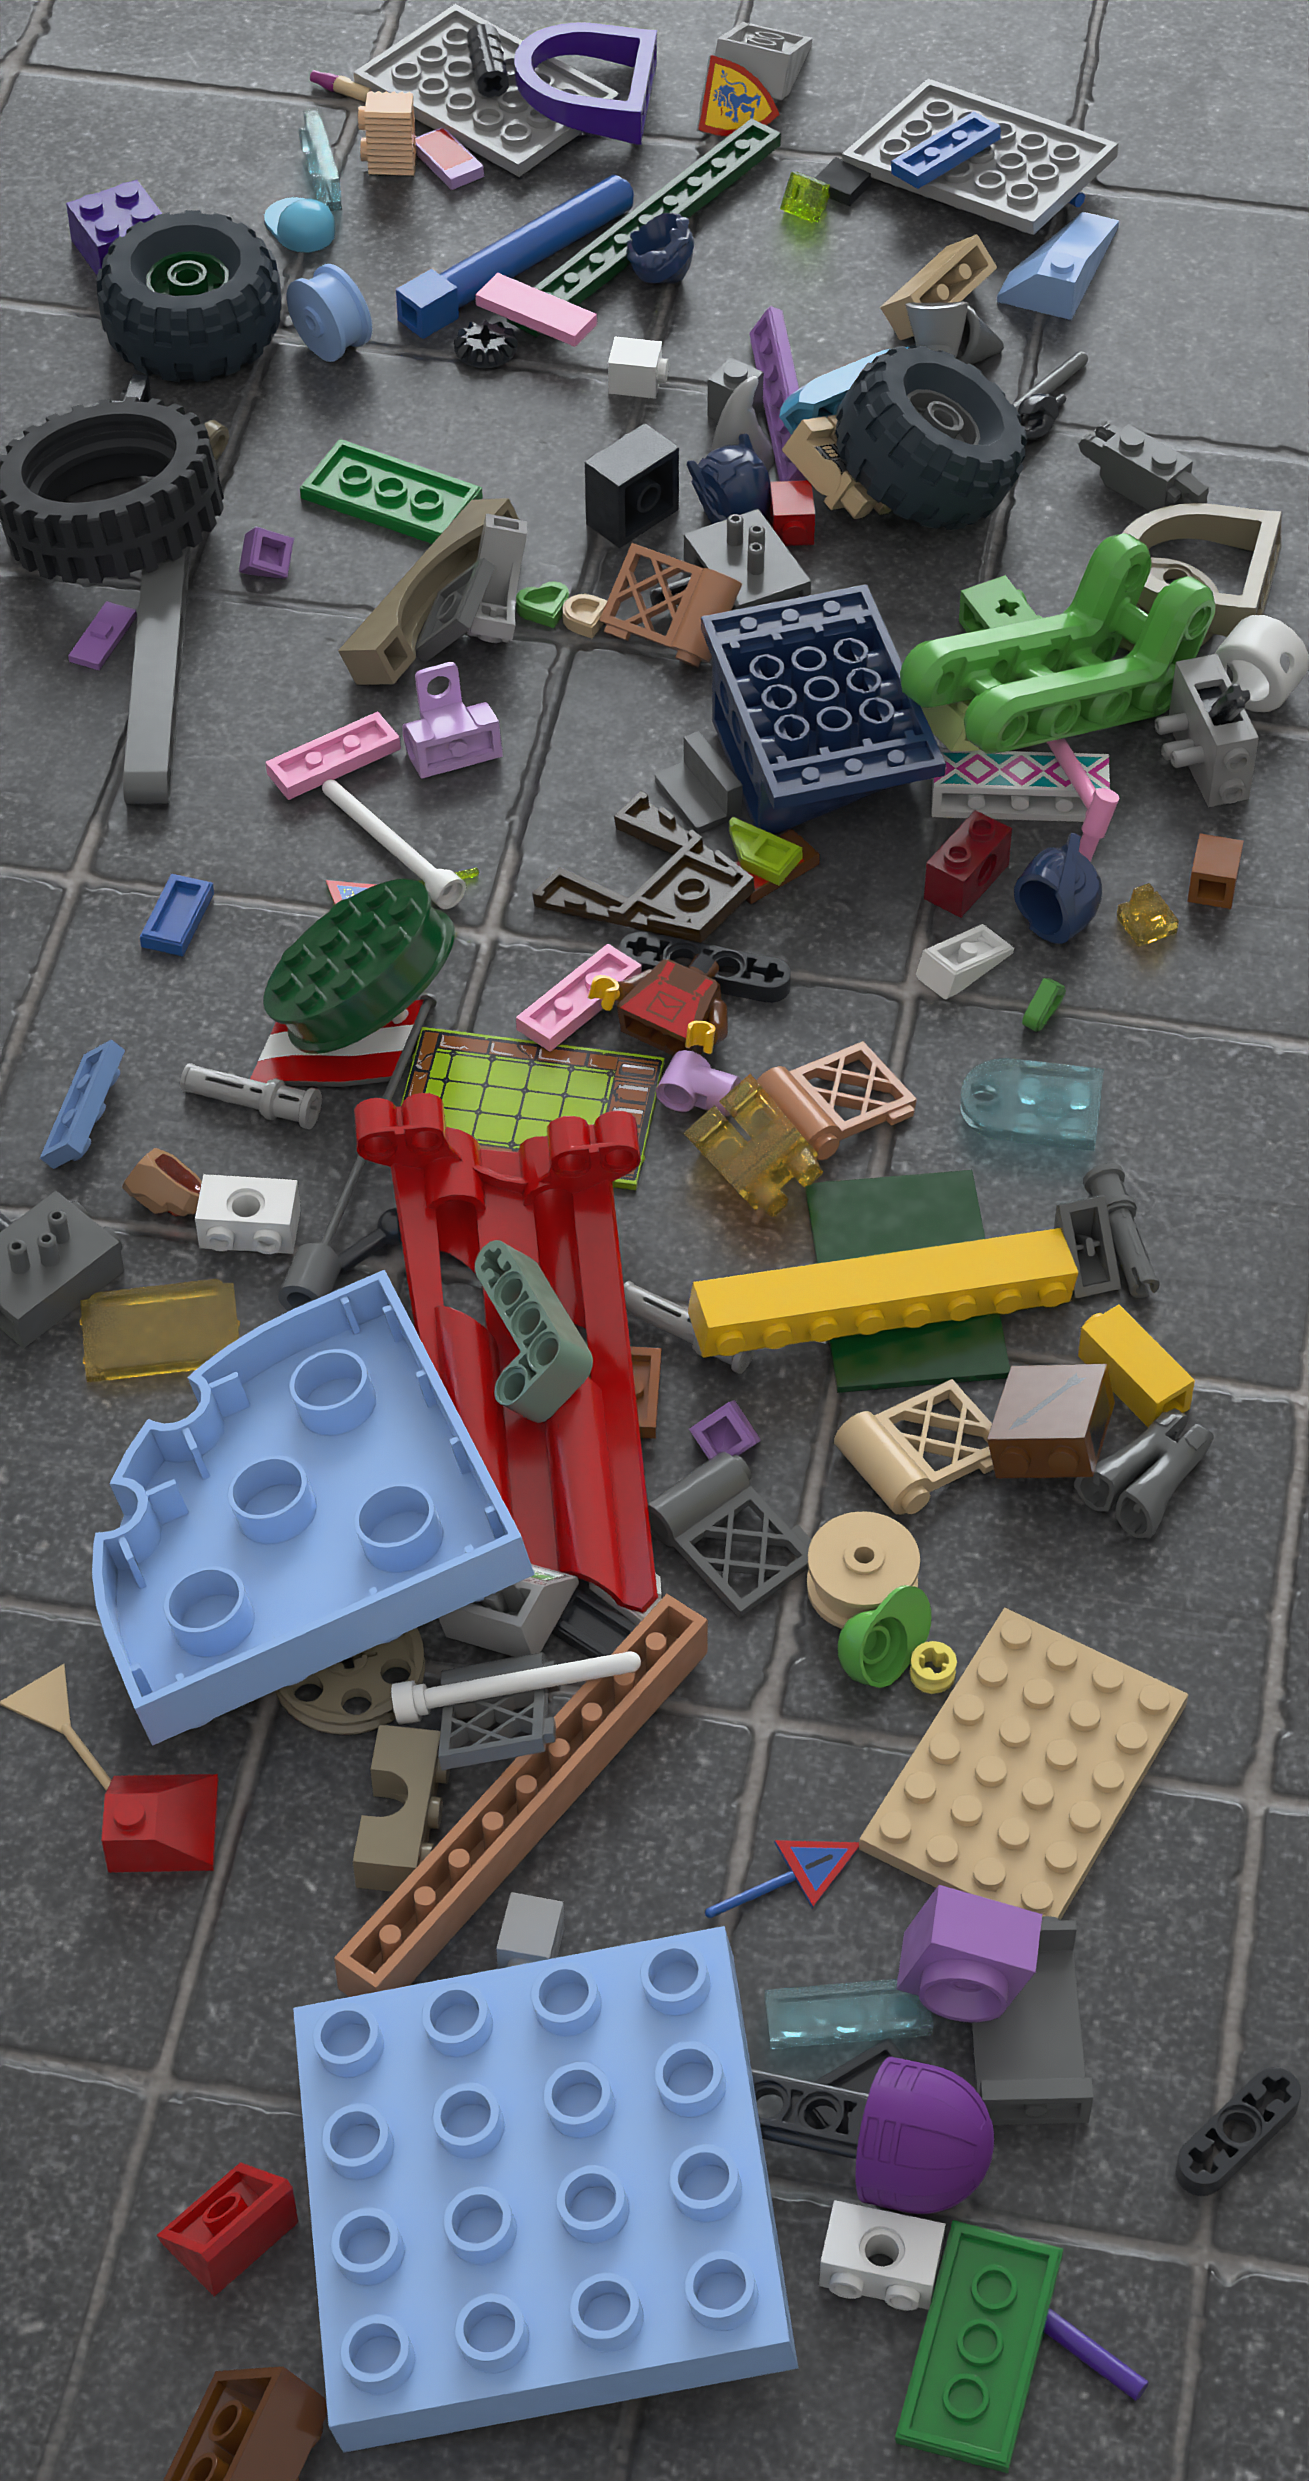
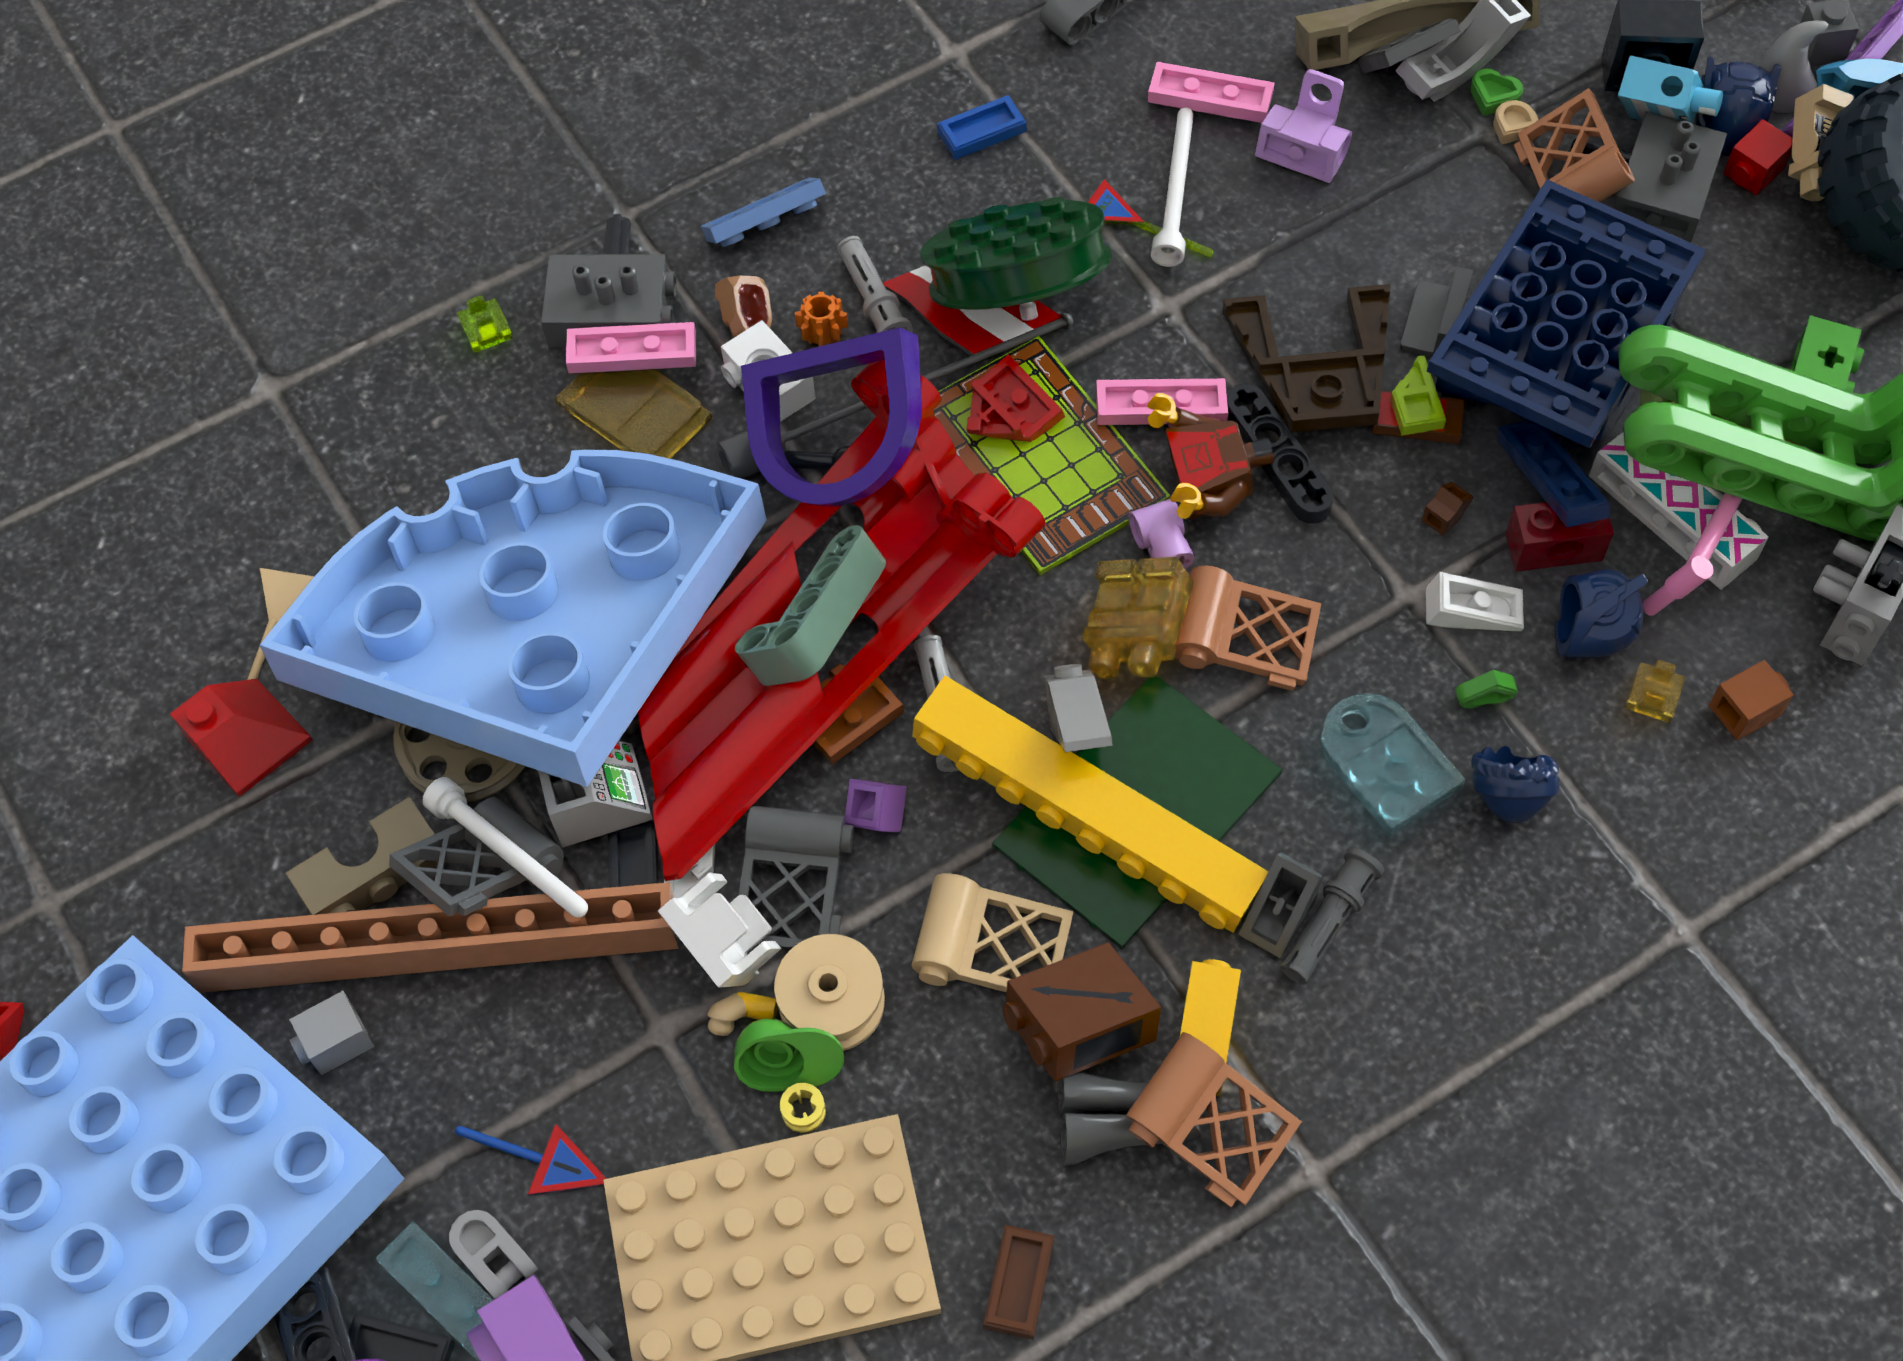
camera: 50 degrees right, 10 degrees up
none -> light grey plate [449,1210,538,1299]
none -> bright pink plate [566,322,696,374]
none -> white panel [658,873,781,987]
none -> arm [707,992,778,1036]
none -> dark purple window [741,327,922,506]
none -> orange gear [795,292,848,347]
none -> red slope [966,354,1065,442]
none -> reddish brown tile [983,1225,1055,1340]
none -> light grey slope [1044,664,1113,752]
none -> nougat piece [1125,1032,1302,1207]
none -> reddish brown piece [1422,482,1474,536]
none -> dark blue hair [1471,746,1560,823]
none -> dark blue tile [1498,420,1611,527]
none -> medium azure torso [1618,56,1723,124]

